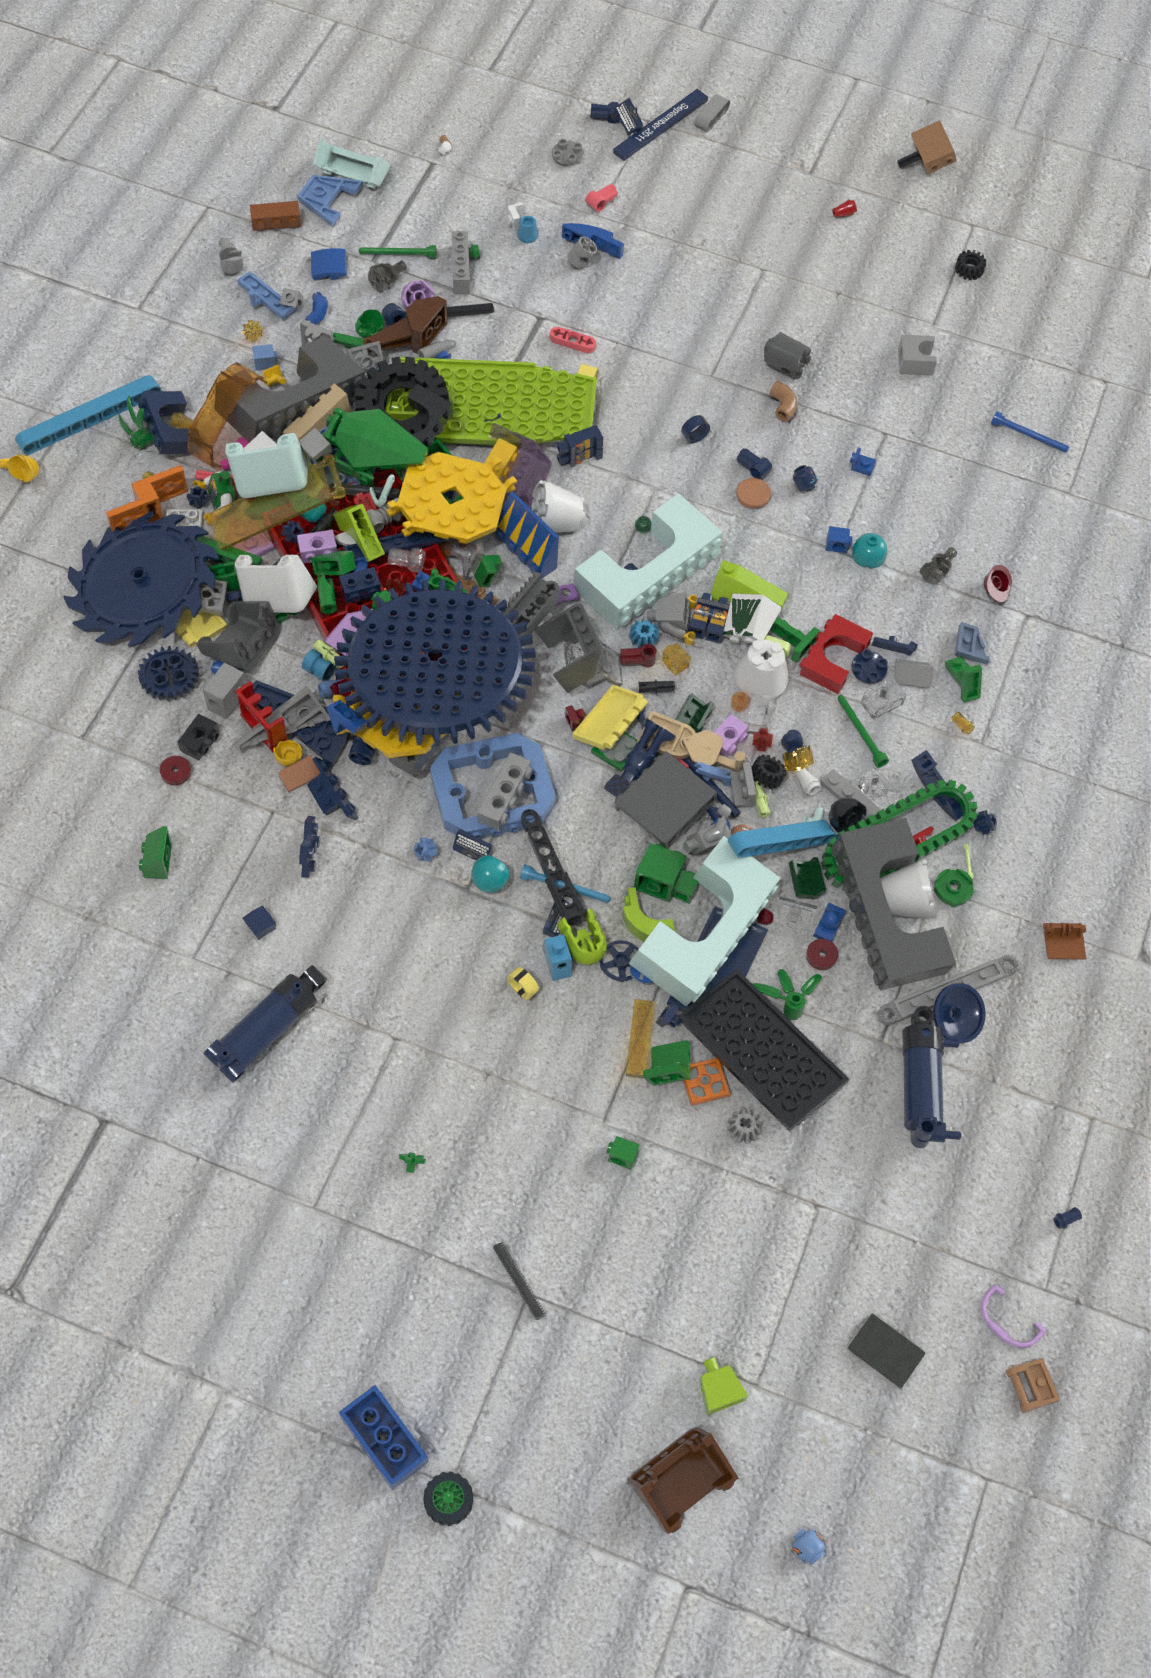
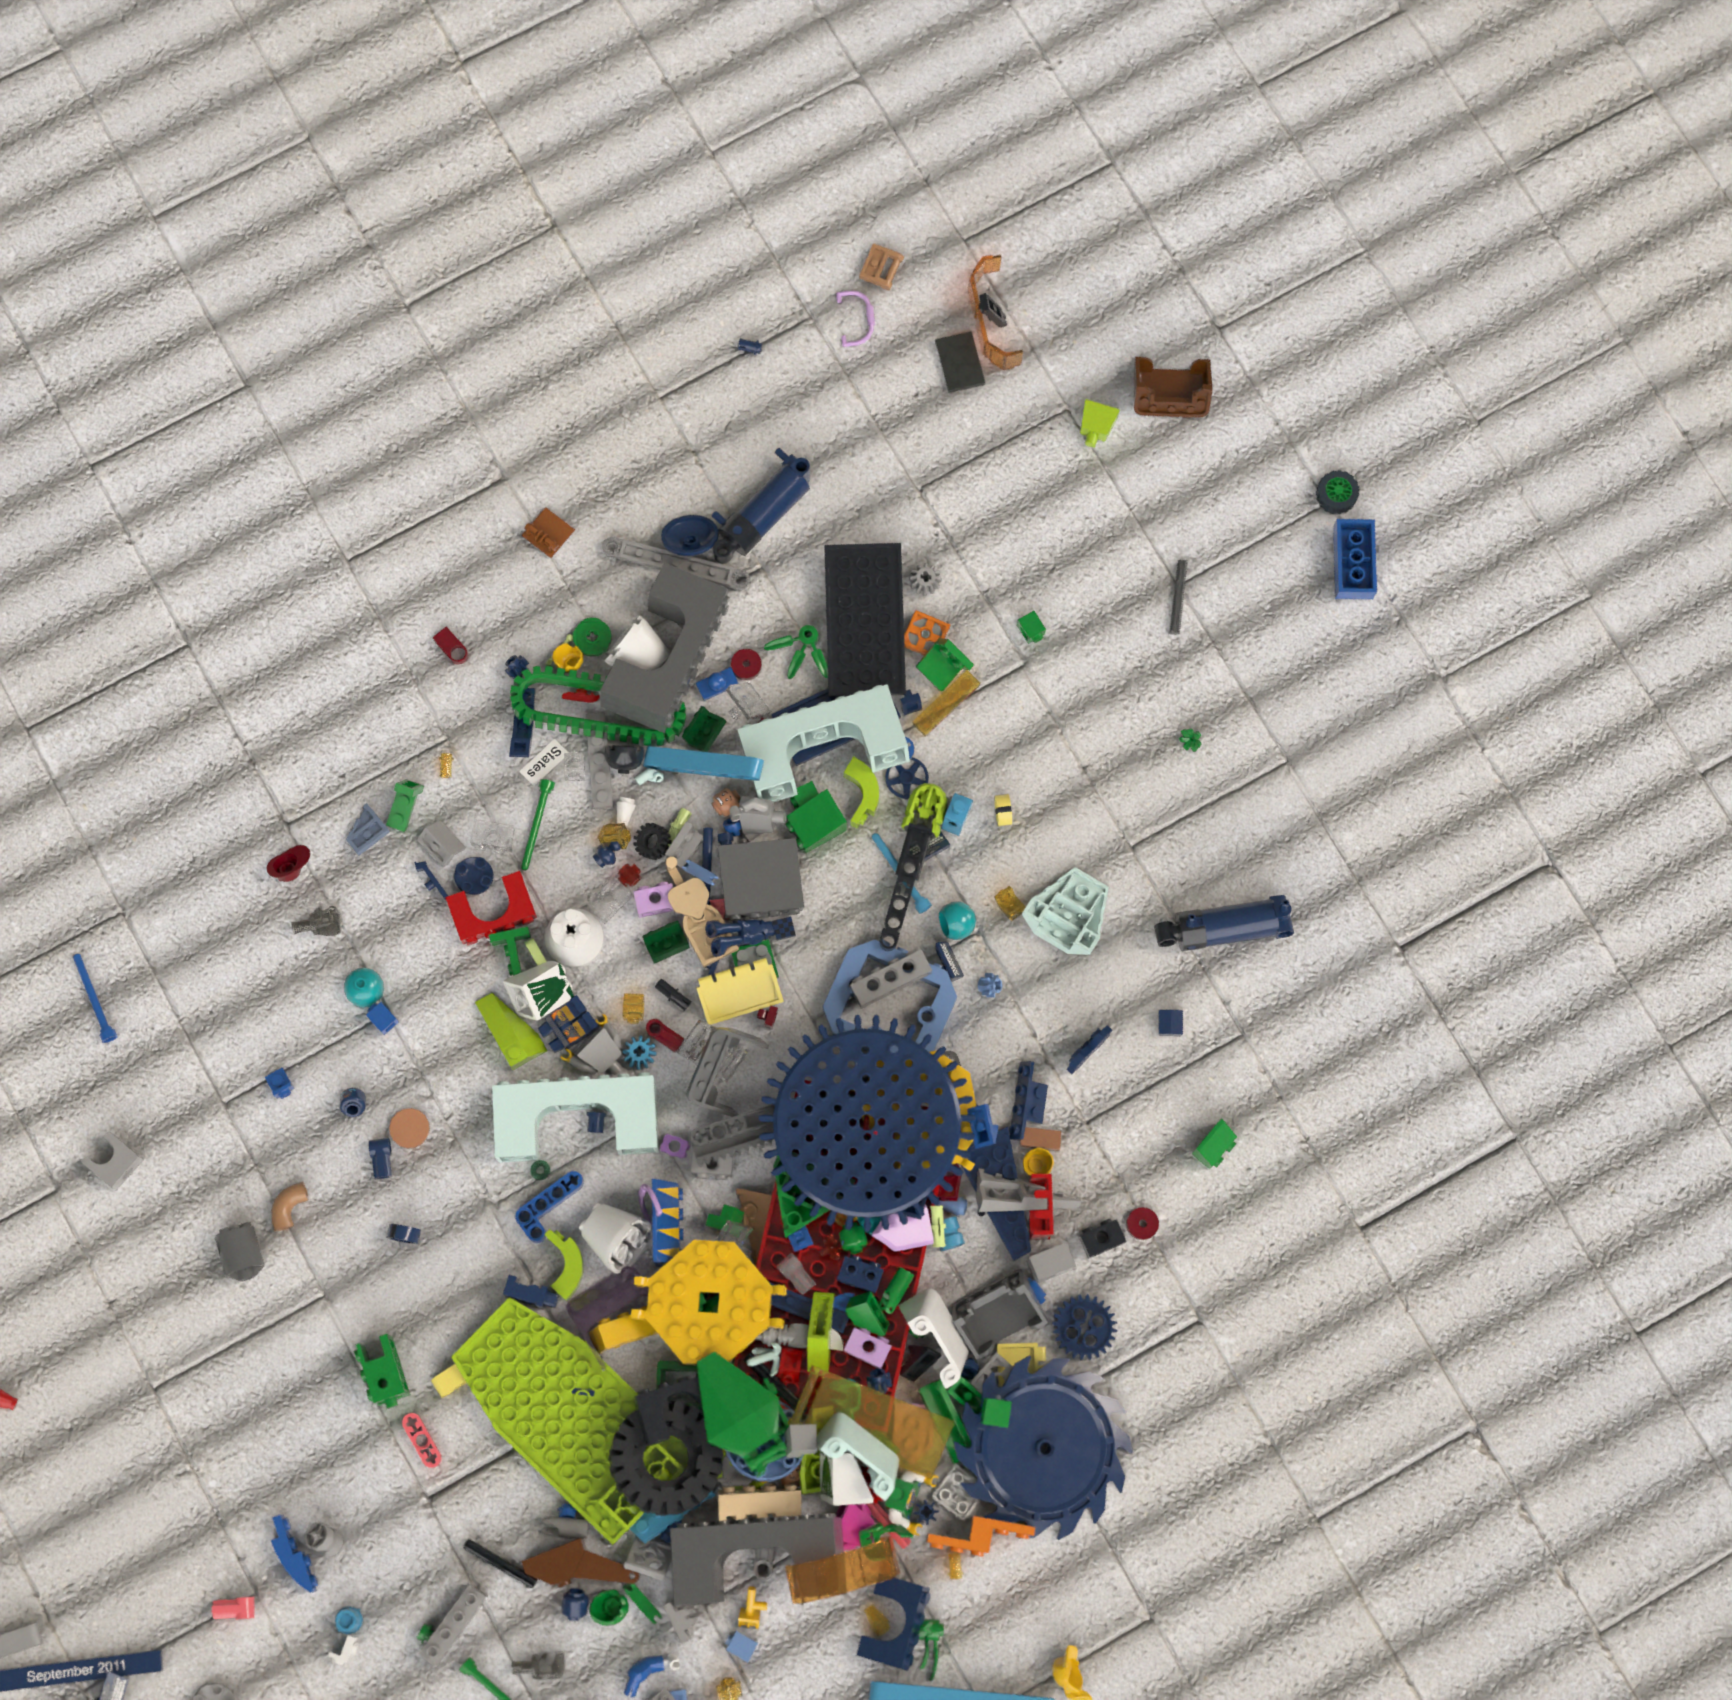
camera: 140 degrees left, 15 degrees up
black pin [309,508,338,533] -> none
lavender cylinder [401,280,434,310] -> none
clear orange piece [730,691,749,712] -> none
medium blue head [792,1528,826,1565] -> none
none -> green torso [354,1334,411,1409]
none -> dark red piece [432,626,468,665]
none -> blue beam [515,1171,584,1243]
none -> white sticker [519,739,569,786]
none -> lime arch [544,1229,584,1301]
none -> yellow hair [552,643,584,673]
none -> lavender piece [638,1184,662,1229]
none -> green helmet [859,1522,914,1561]
none -> clear orange windscreen [968,255,1023,370]
none -> black hinge [979,293,1008,328]
none -> green piece [980,1397,1012,1428]
none -> clear yellow bracket [994,886,1026,921]
none -> light aqua wedge [1022,867,1109,955]

